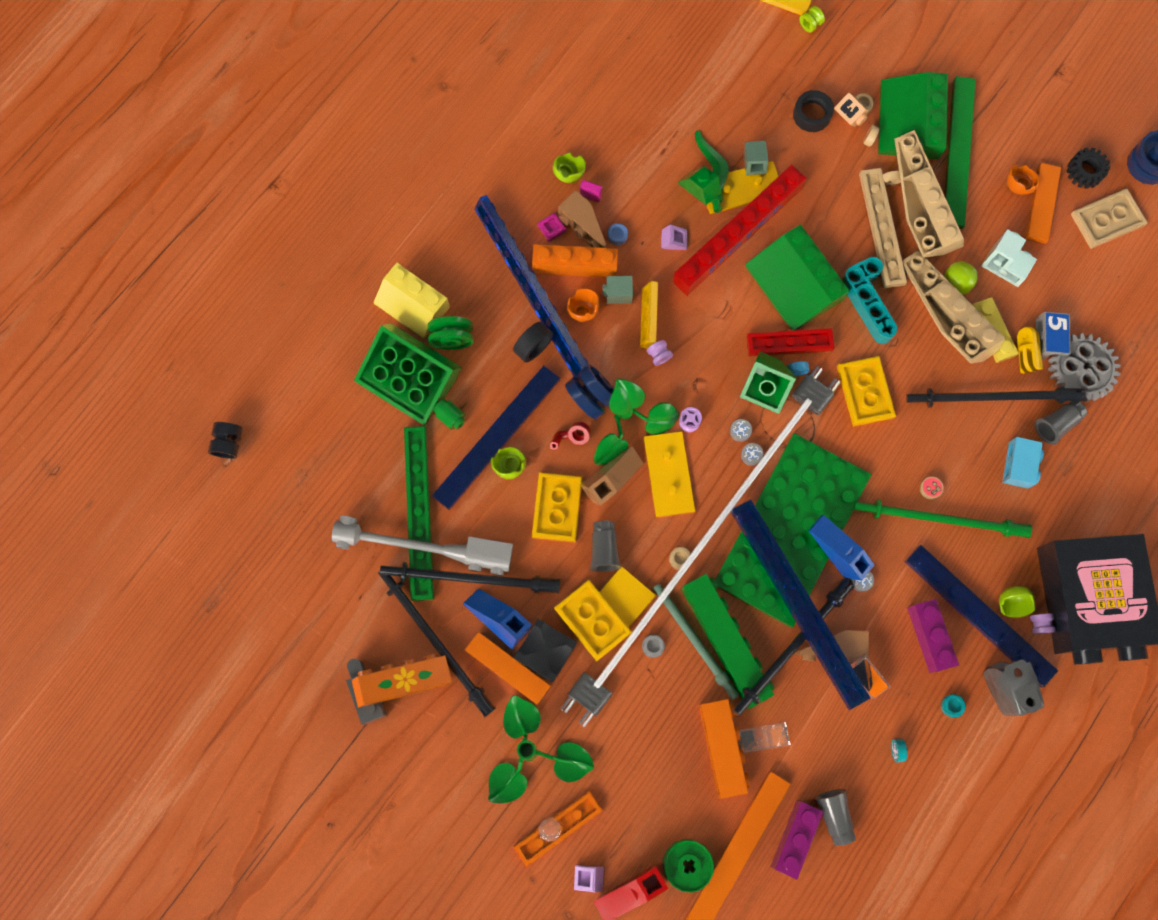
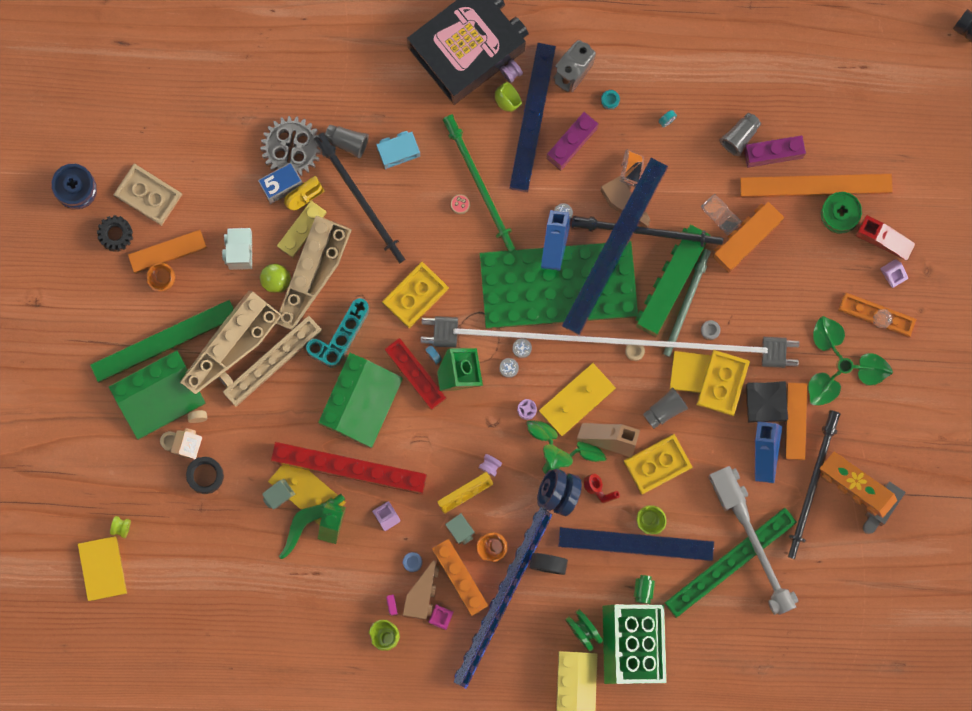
camera: 125 degrees left, 5 degrees up
black bar [380,562,560,594] -> none

